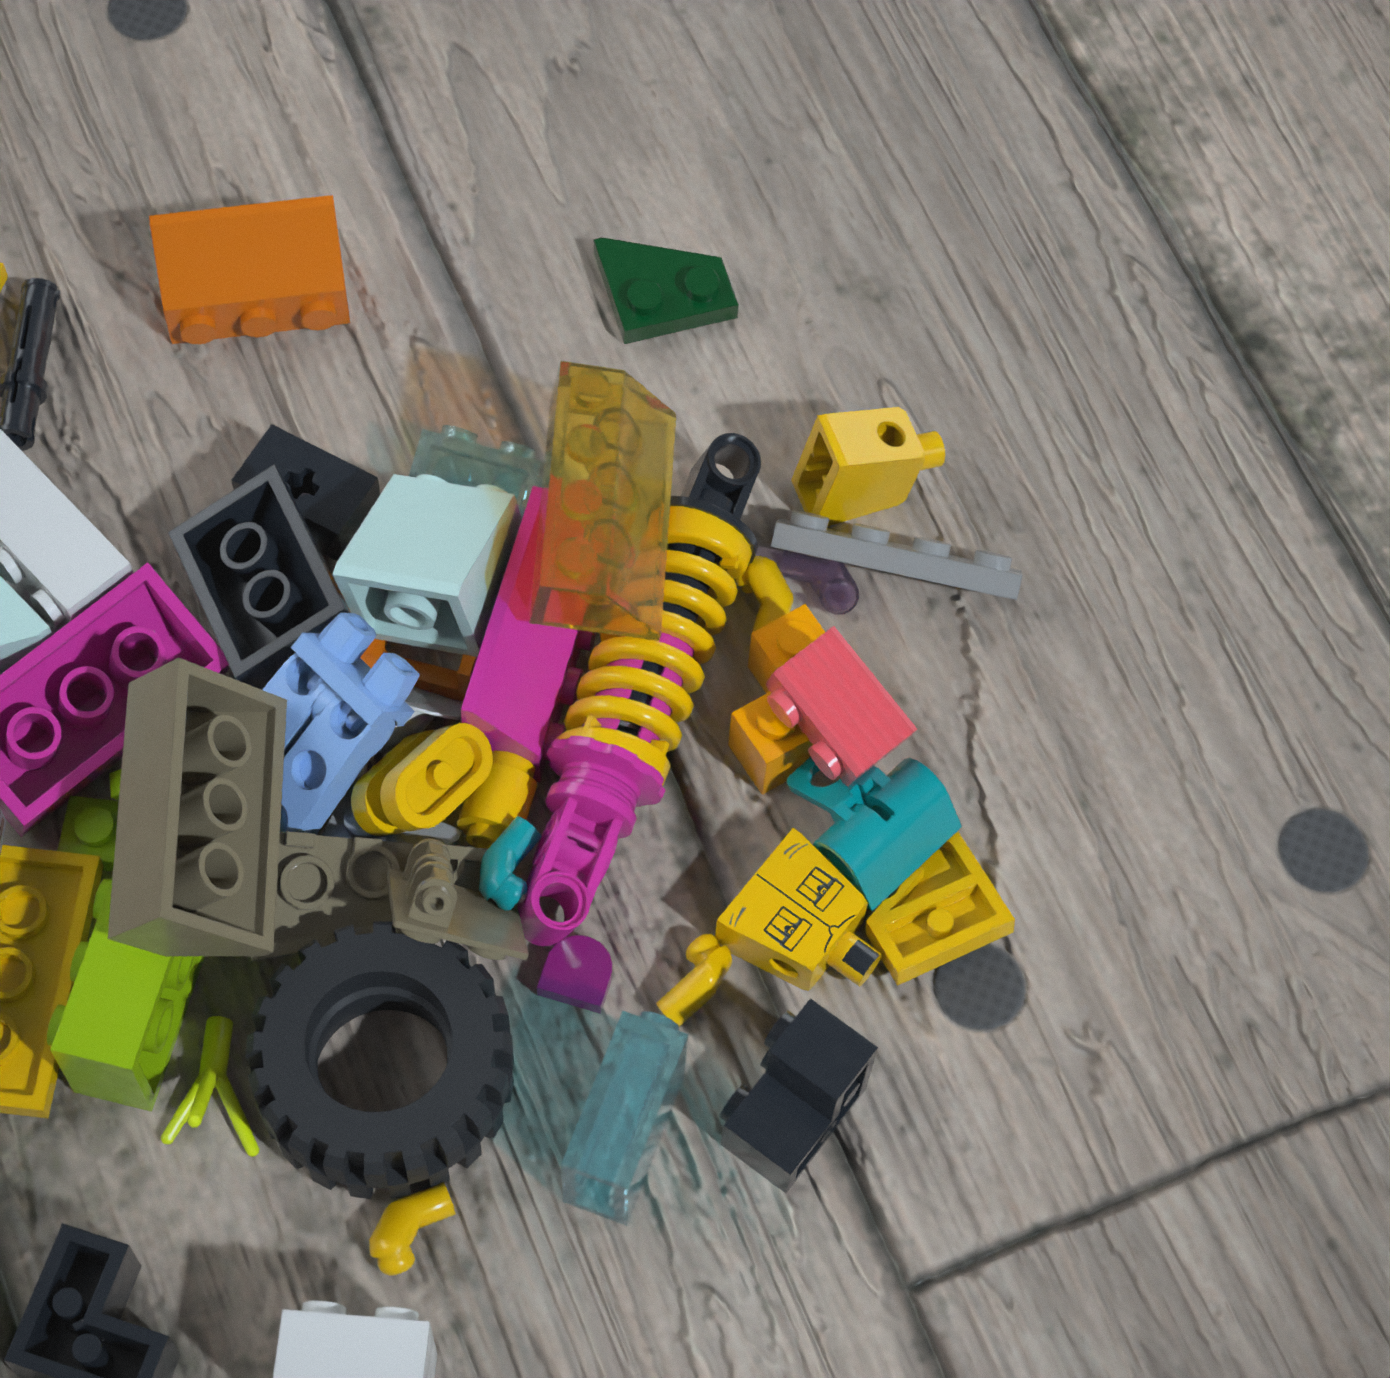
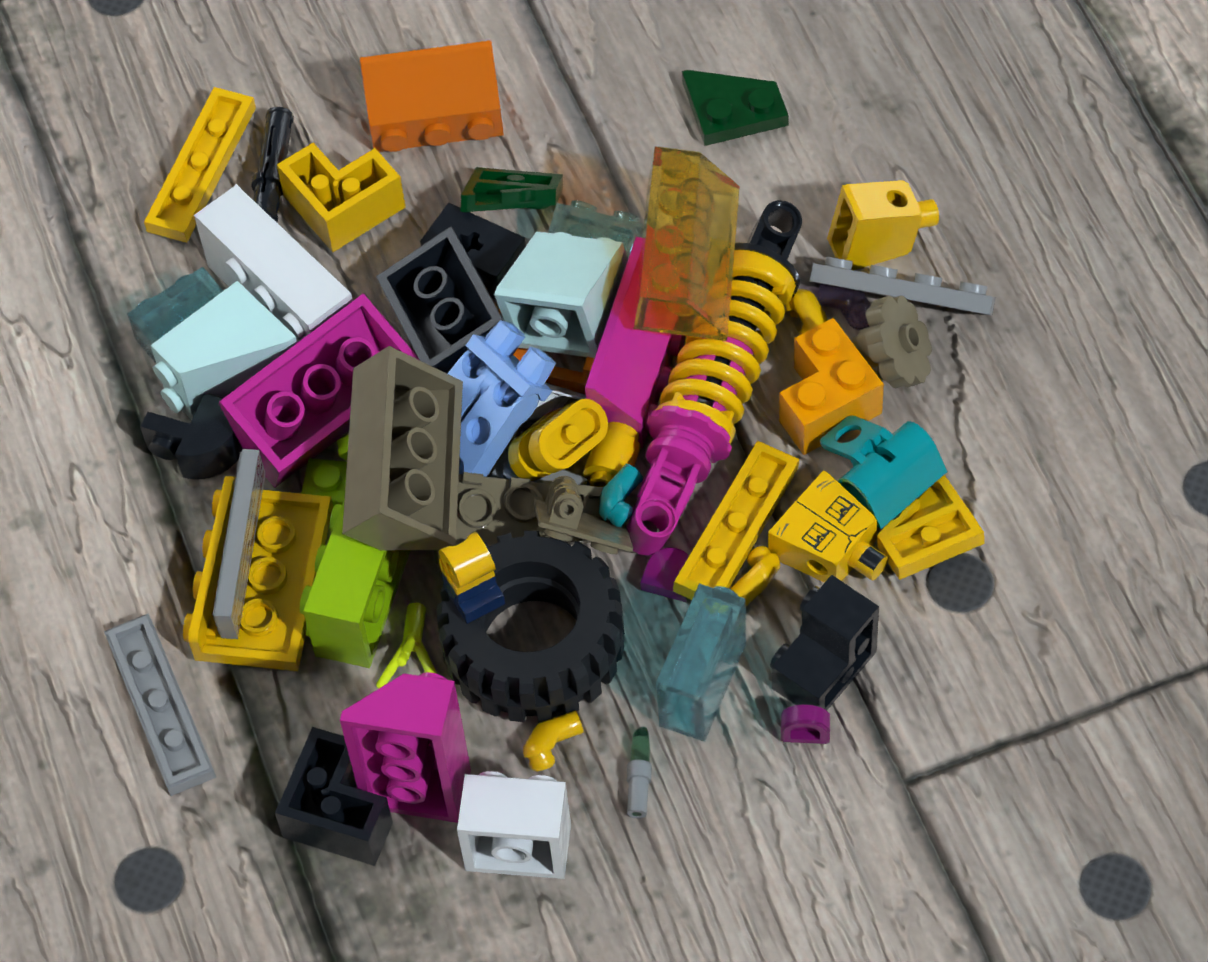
camera: 10 degrees right, 5 degrees down
coral brick [766,626,917,786] -> none
none -> yellow brick [277,142,406,253]
none -> dark pink slope [340,672,471,823]
none -> leg [439,532,506,624]
none -> dark green wing [460,167,563,212]
none -> light grey piece [627,726,652,819]
none -> yellow plate [673,440,800,611]
none -> magenta tile [781,705,830,744]
none -> dark tan plant [851,295,932,389]

